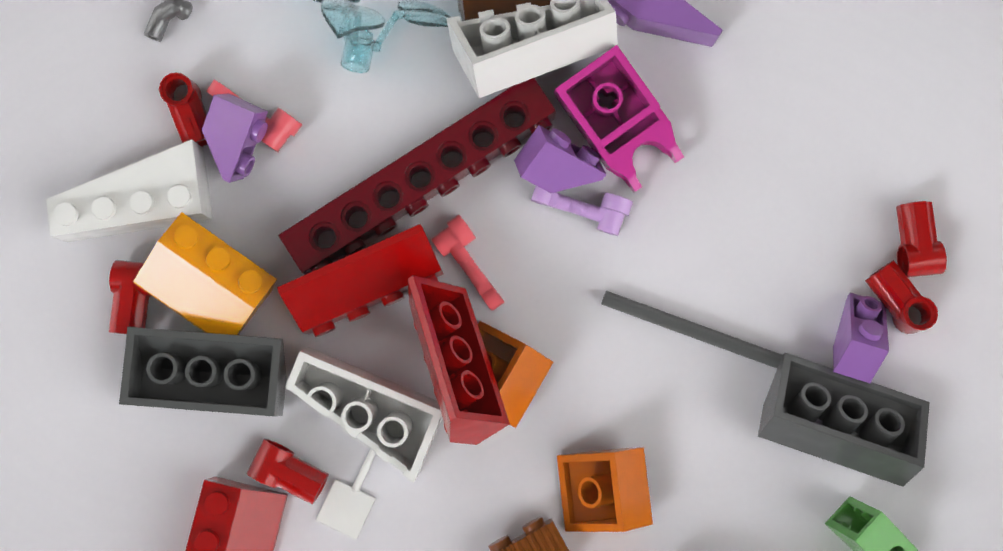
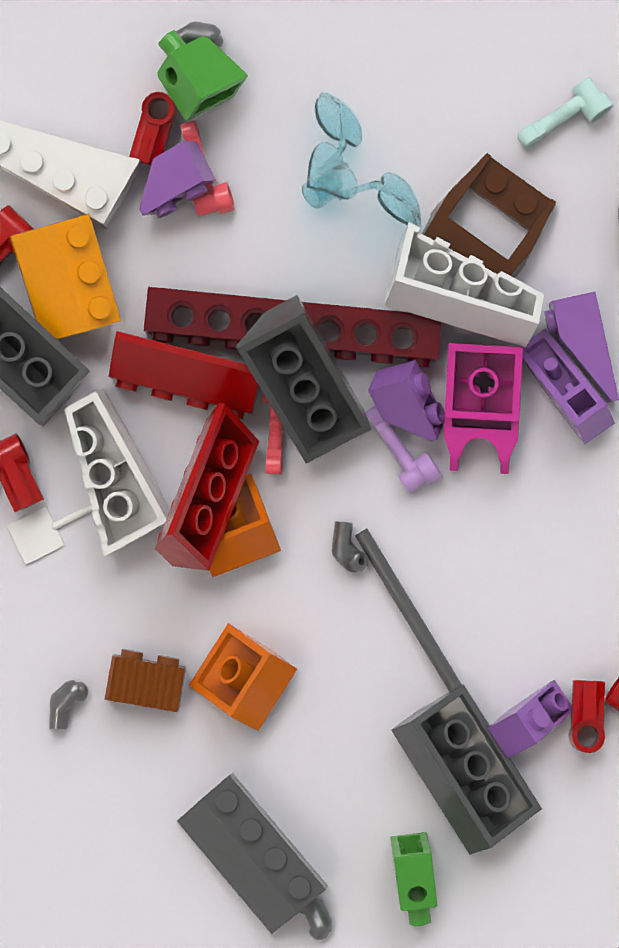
camera: 40 degrees right, 5 degrees up
none -> bright green torso [157,30,248,121]
none -> dark grey slope [236,295,371,464]
none -> flat silver arm [332,521,368,573]
none -> medium lavender slope [520,328,615,444]

